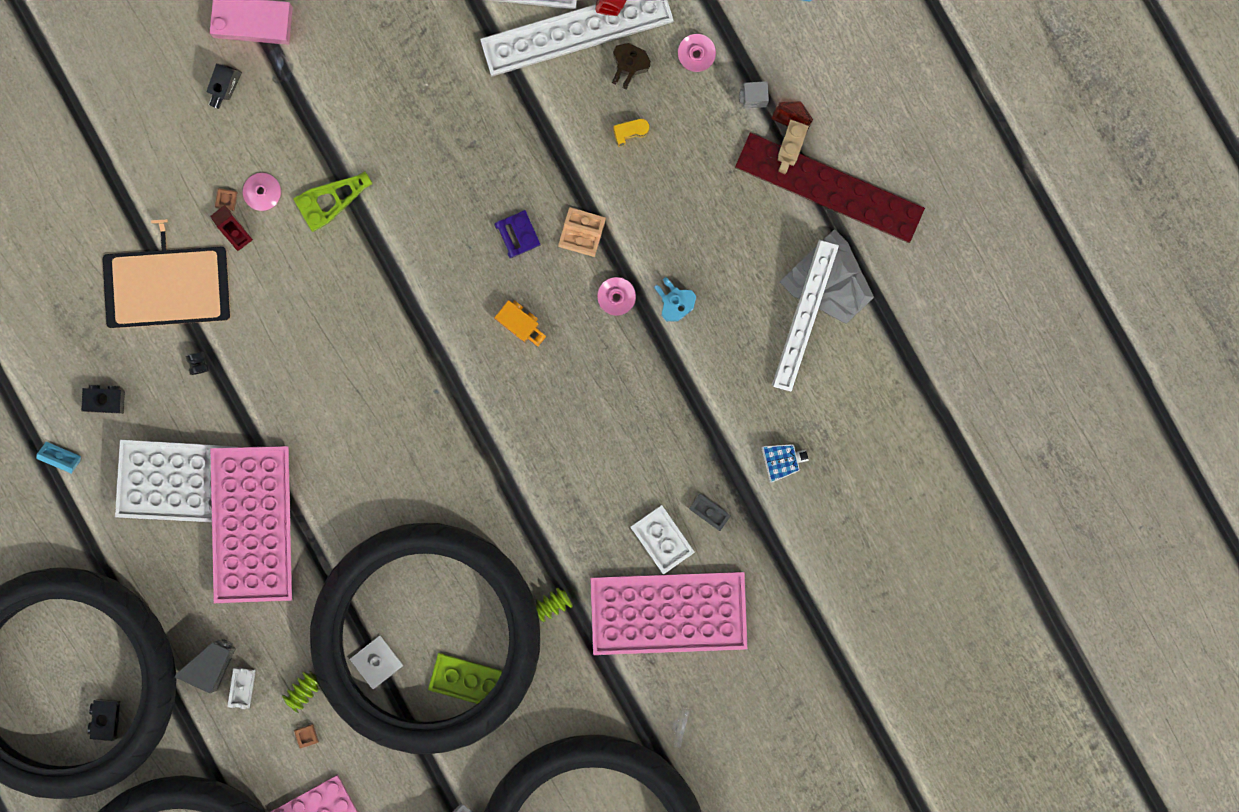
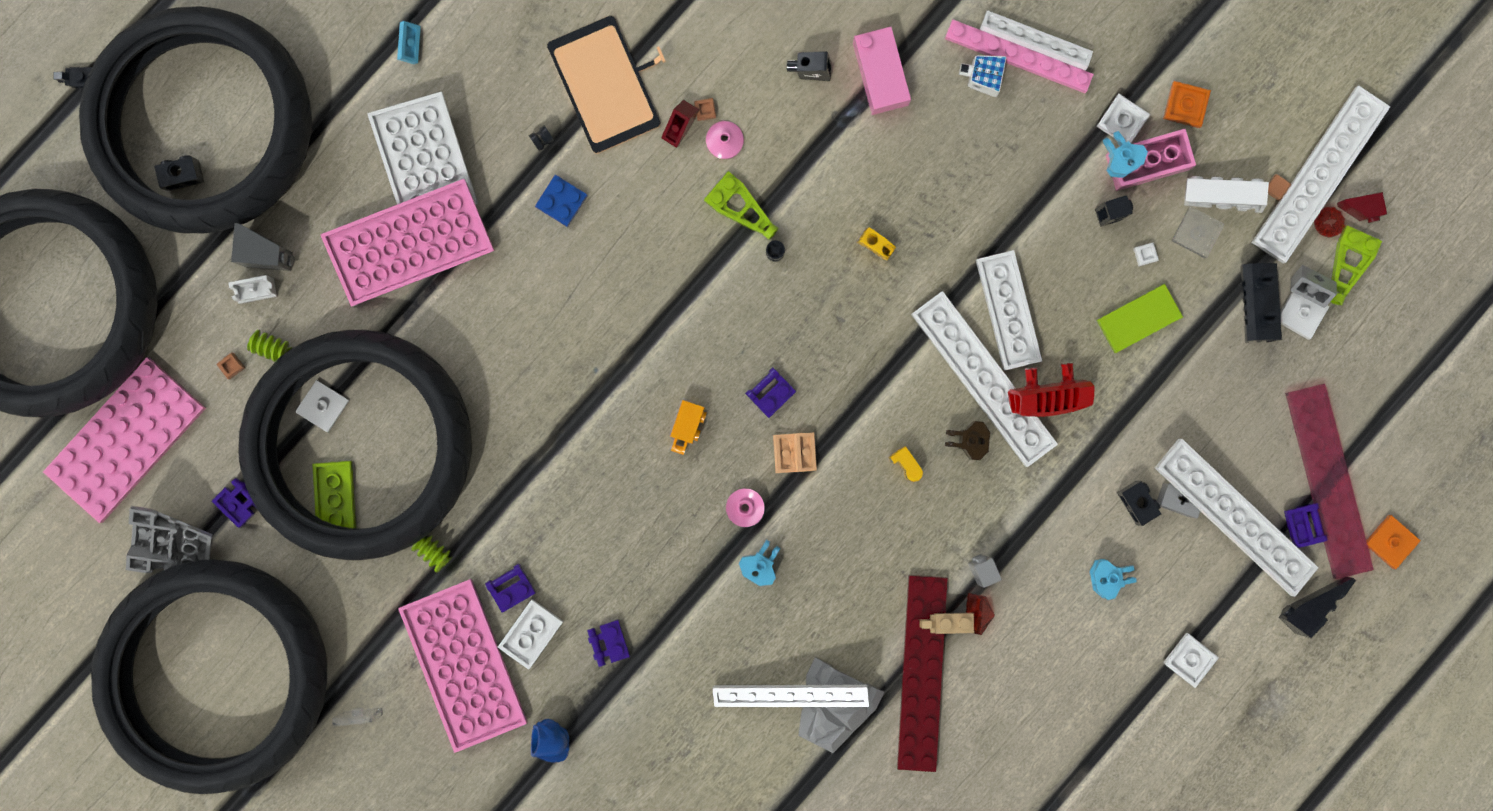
camera: 70 degrees right, 0 degrees up
black brick [81,385,125,414] -> none
bright pink dish [678,34,716,72] -> none
dark grey plate [689,494,731,531] -> none
torso [761,445,809,483] -> none
none -> dark purple plate [212,478,256,528]
none -> dark purple plate [485,563,536,613]
none -> blue helmet [531,719,569,762]
none -> blue plate [535,175,588,228]
none -> dark purple plate [587,619,630,667]
none -> black wheel [766,240,785,262]
none -> yellow leg [857,227,896,260]

